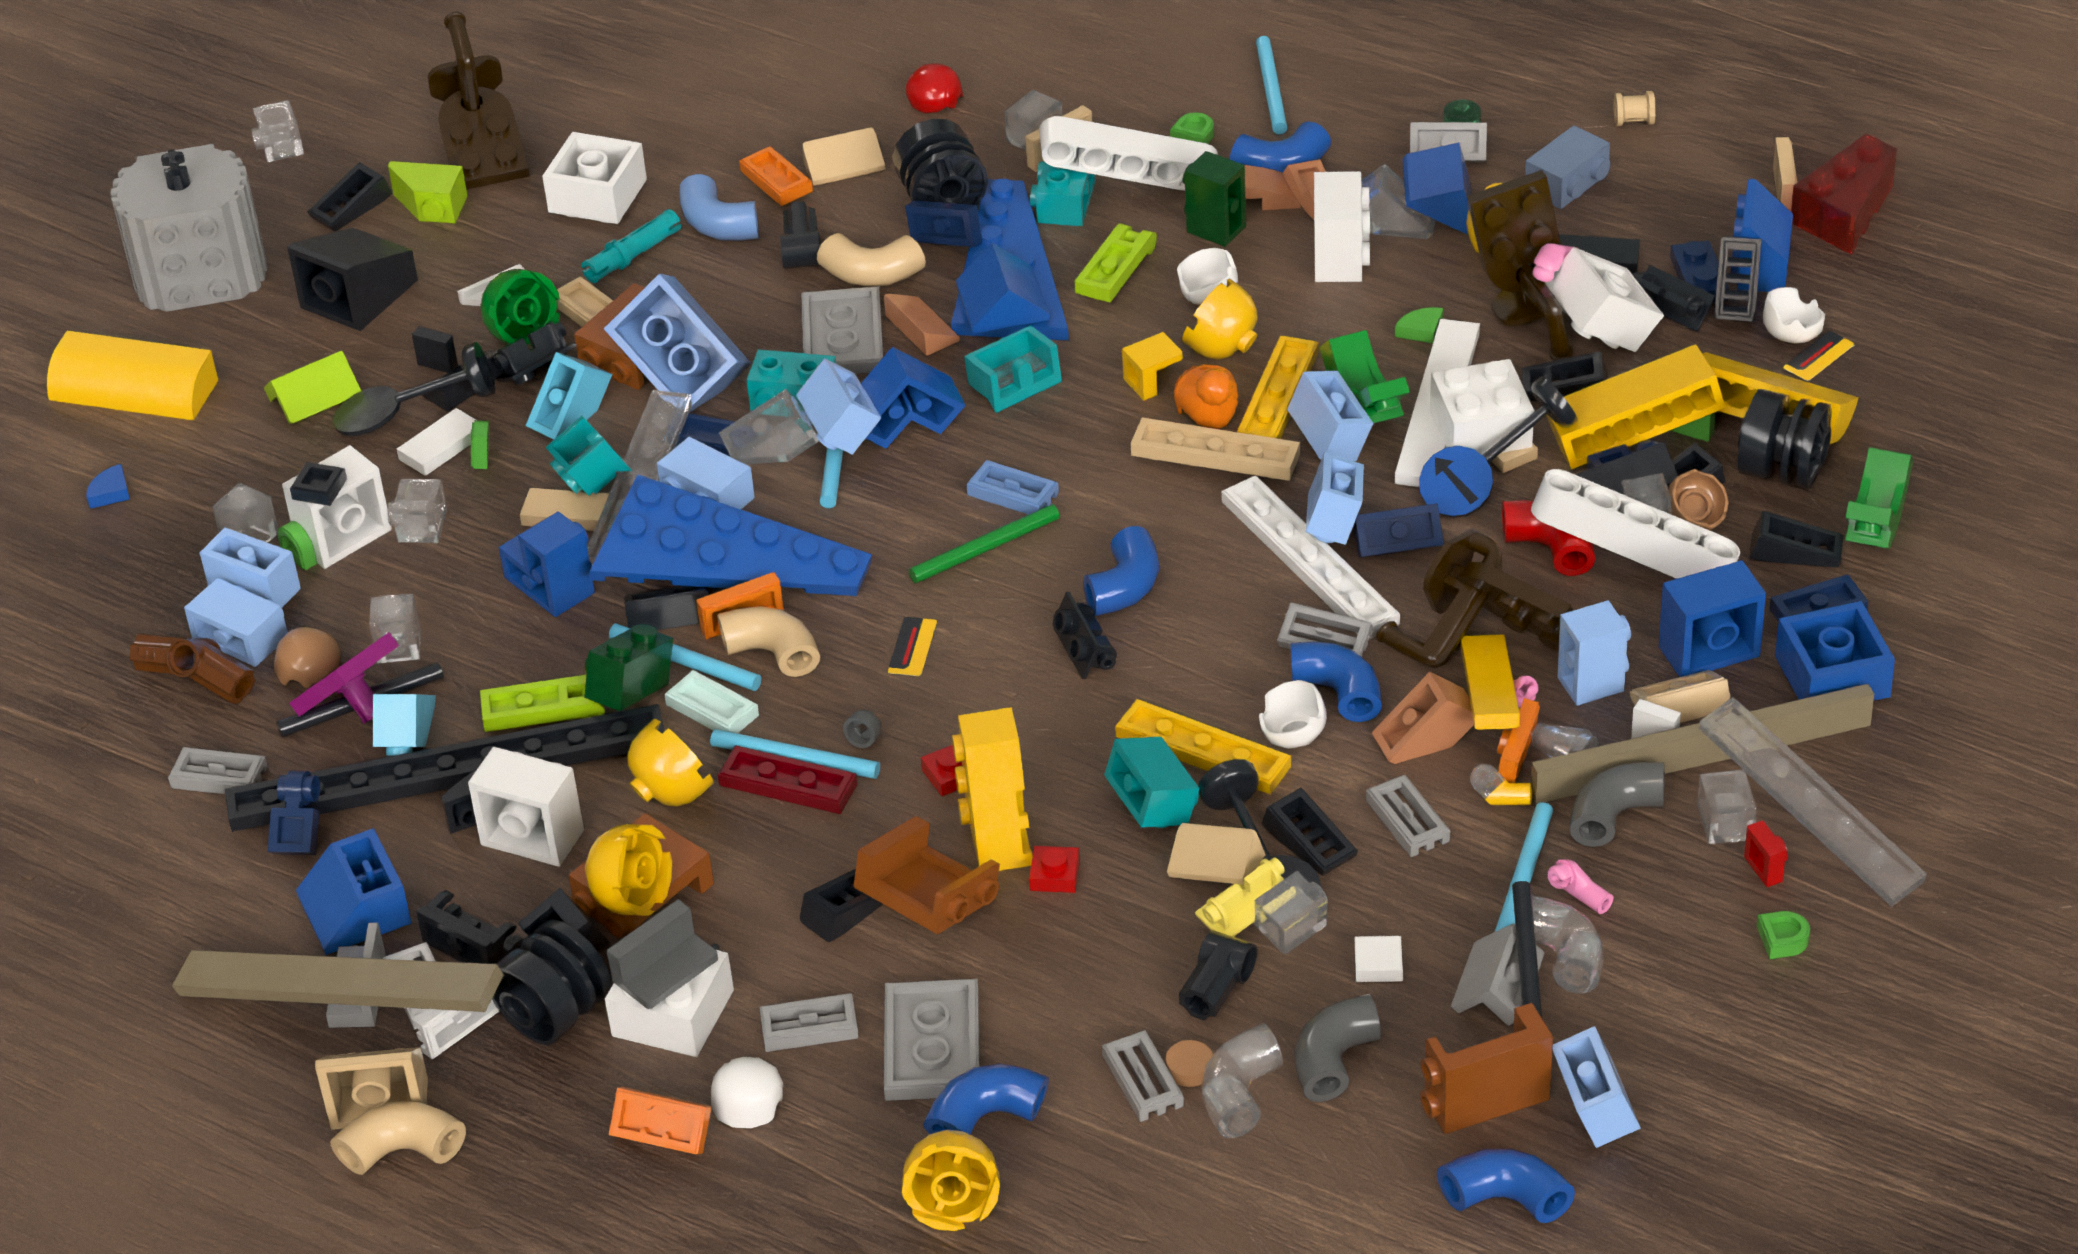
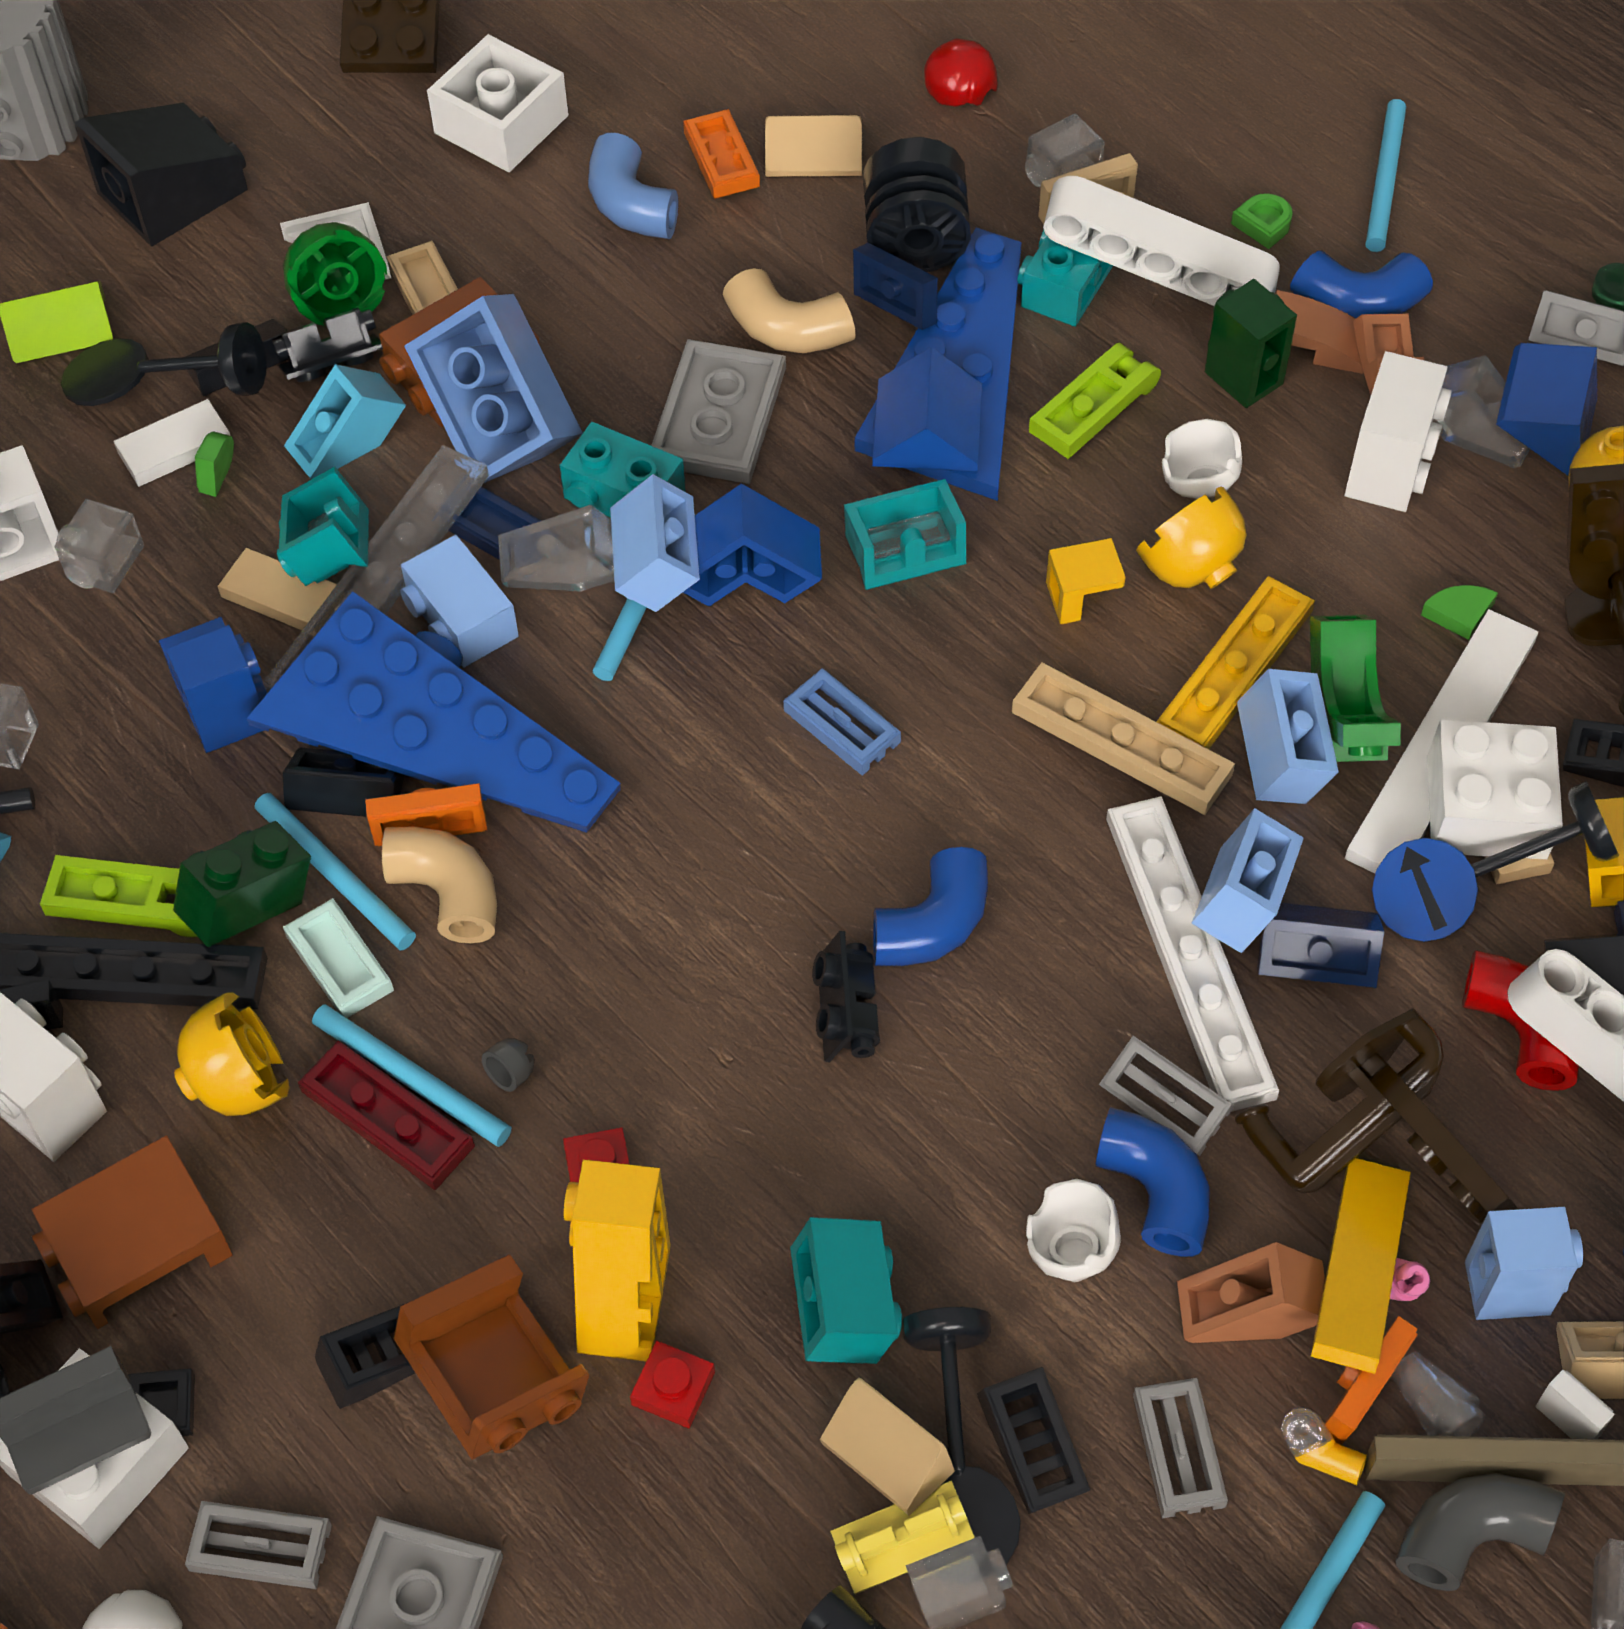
camera: 15 degrees right, 15 degrees up
black slope [307,162,392,232] -> none
lime slope [388,161,468,223] -> none
black tile [412,326,458,373] -> none
teal pin [581,209,682,283] -> none
yellow cylinder [585,824,672,916] -> none
black piece [780,202,821,269] -> none
nougat slope [884,294,960,356] -> none
sticker [888,617,937,676] -> none
green bar [909,504,1060,584] -> none
yellow tile [1115,699,1291,795] -> none
orange piece [1174,364,1239,429] -> none

